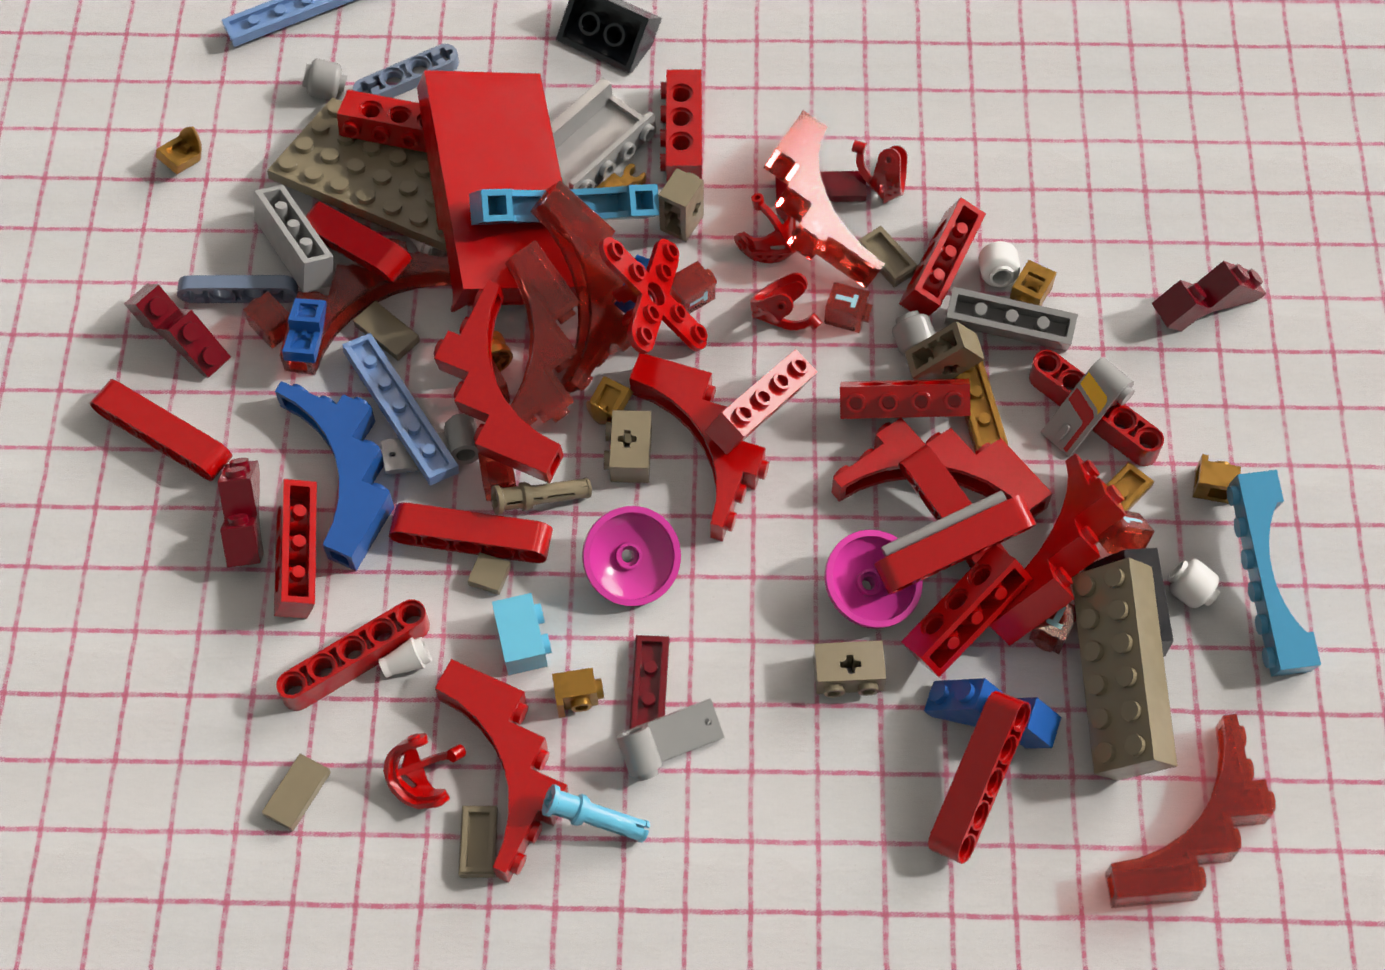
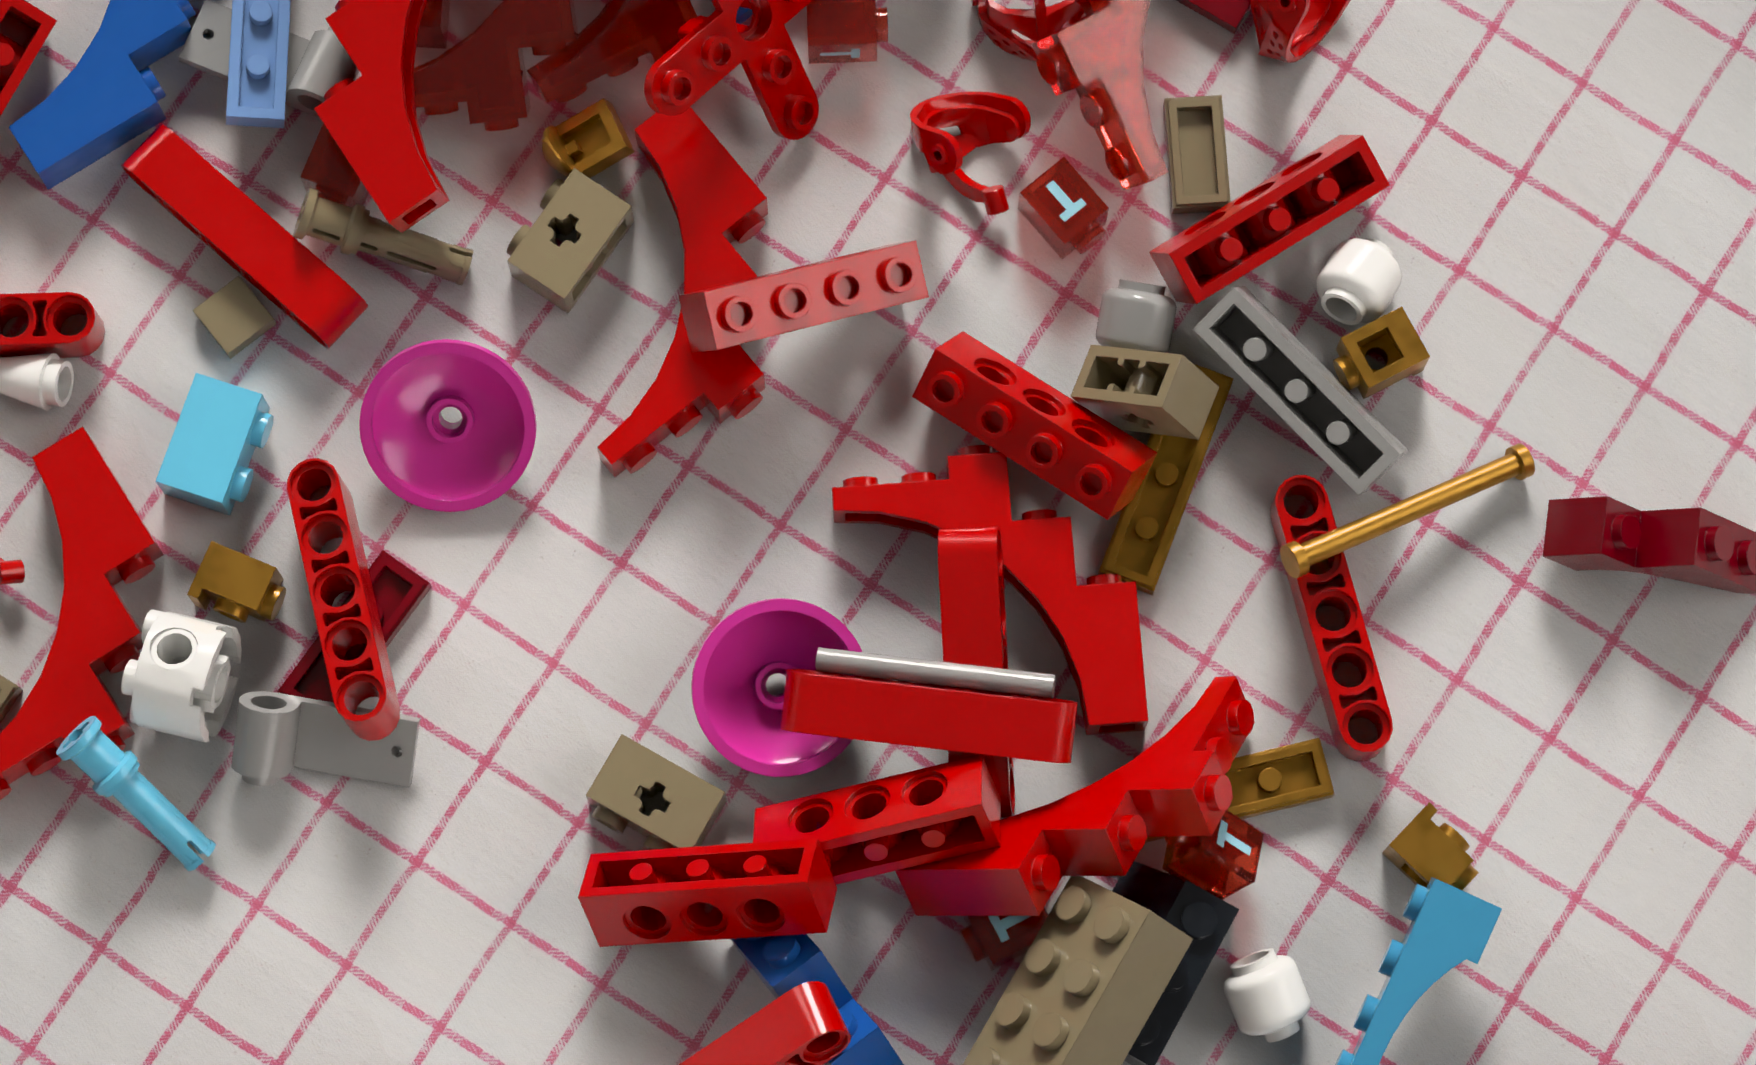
camera: 30 degrees right, 15 degrees up
light grey door [1041,357,1135,457] -> none
none -> white brick [121,609,242,743]
none -> red beam [287,458,400,741]
none -> red brick [578,838,837,947]
none -> pearl gold bar [1280,443,1535,578]

